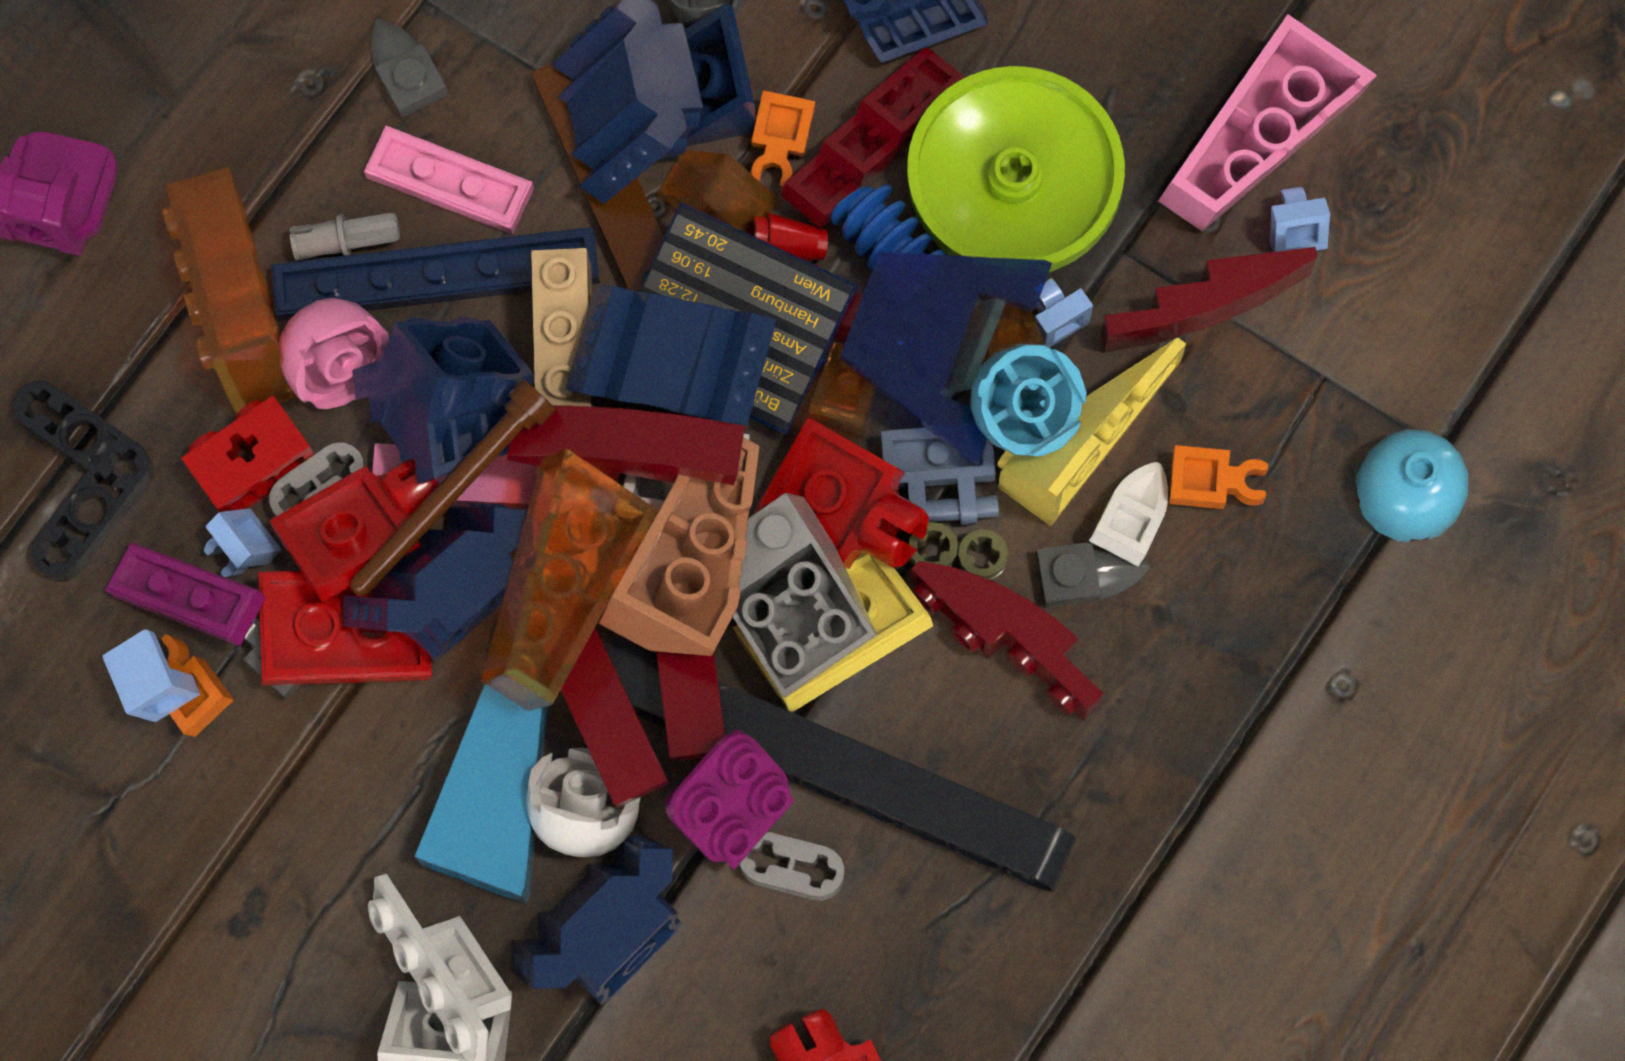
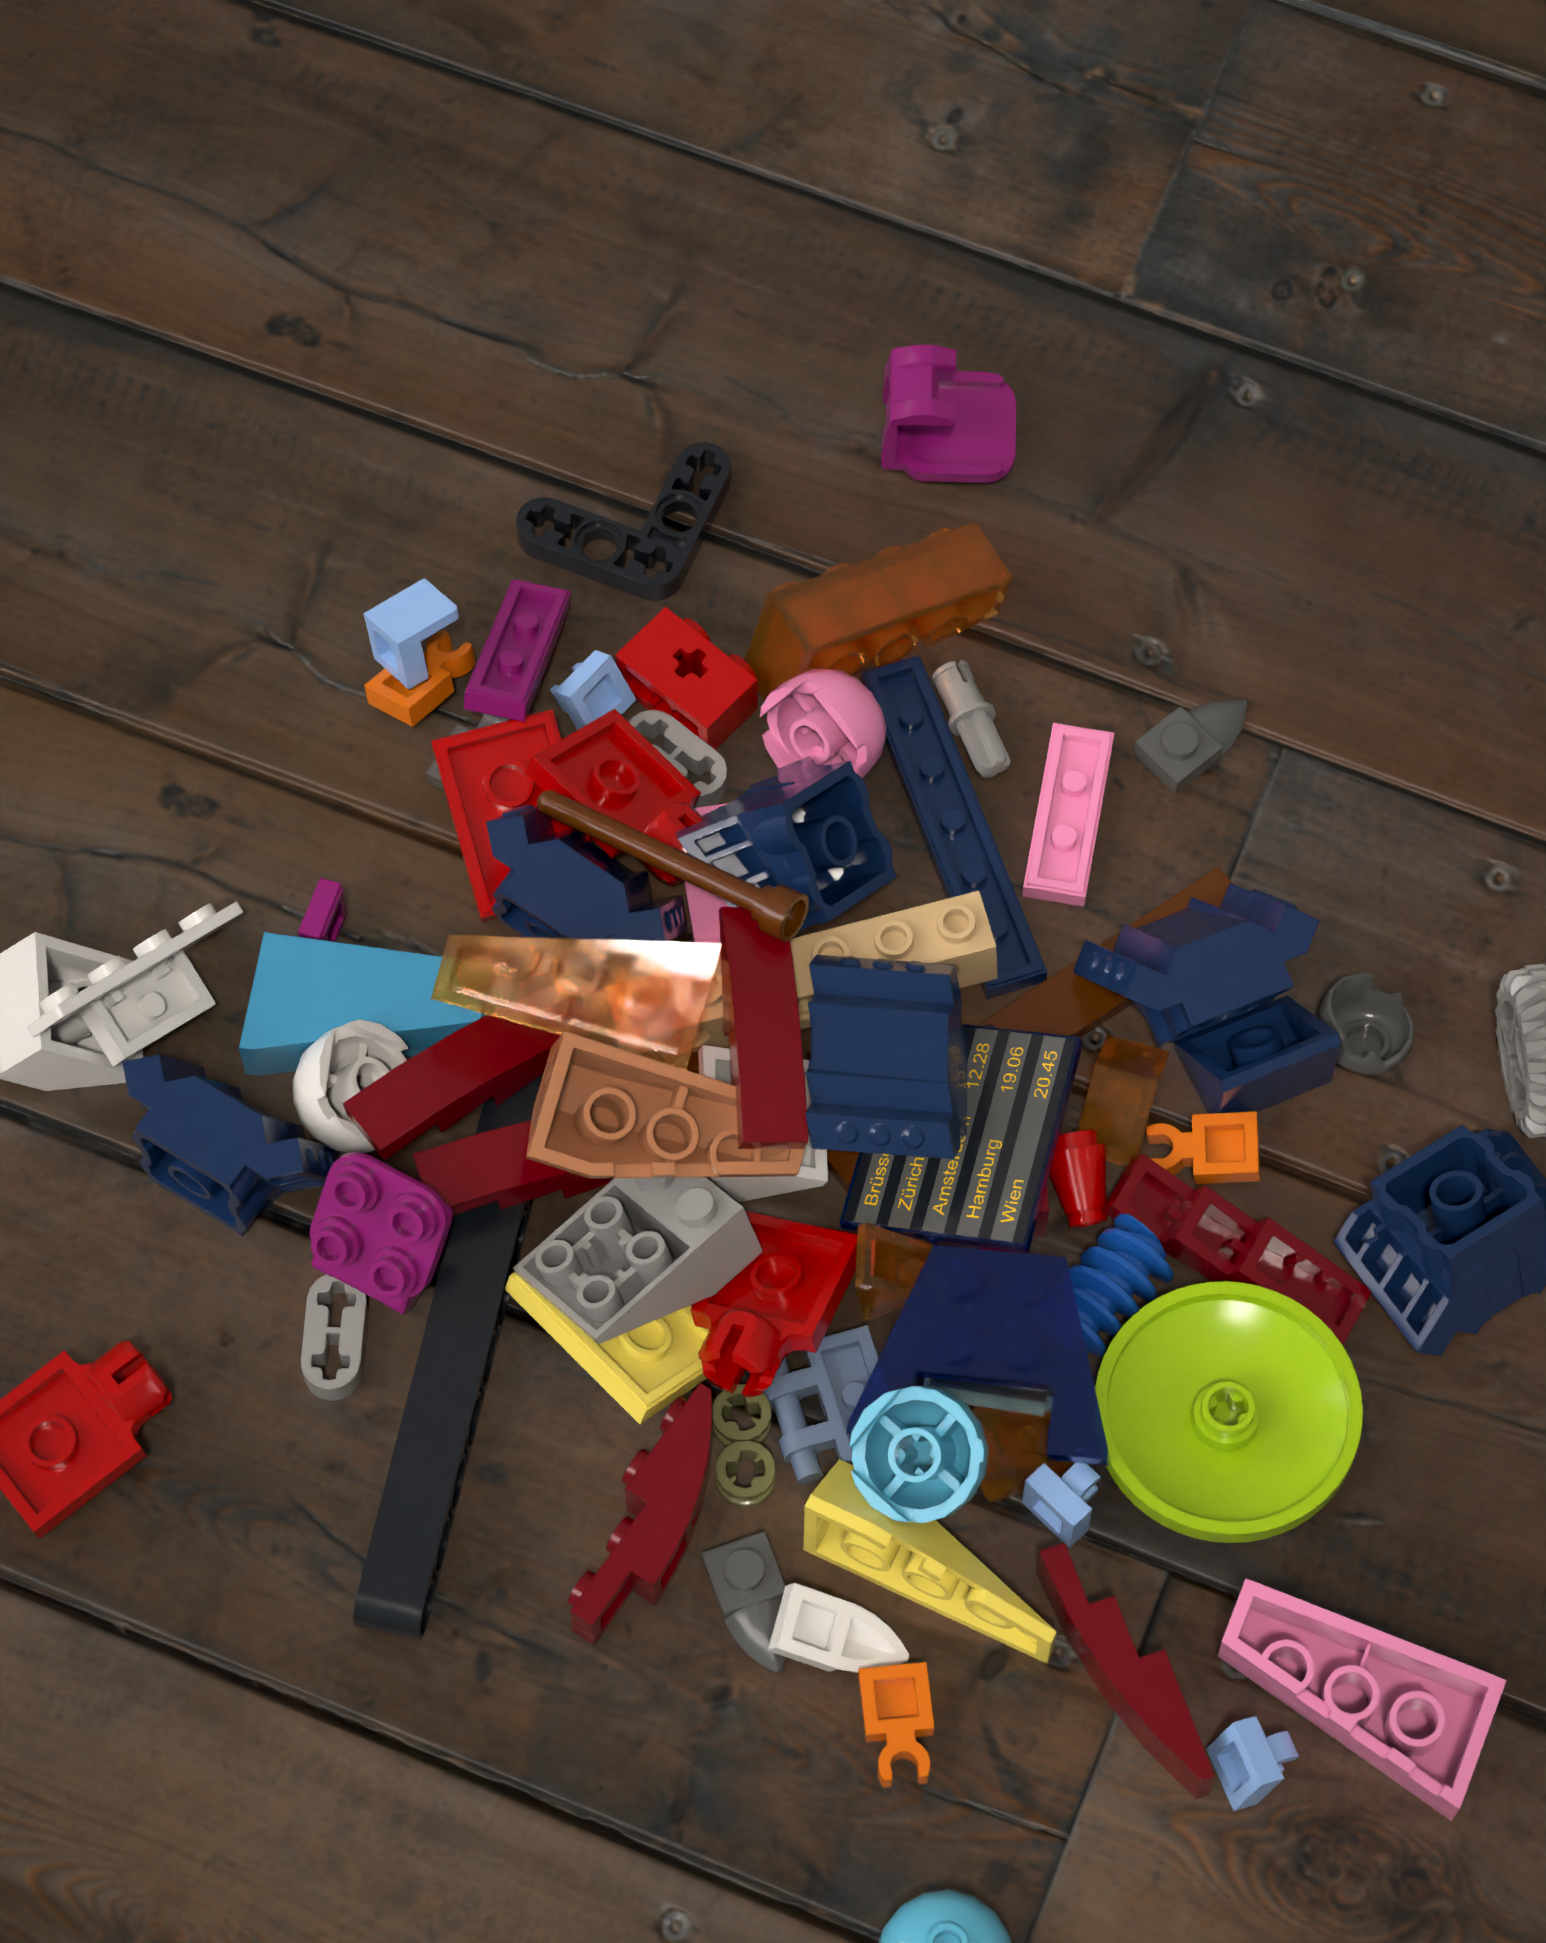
camera: 75 degrees right, 10 degrees down
none -> magenta tile [298,877,348,942]

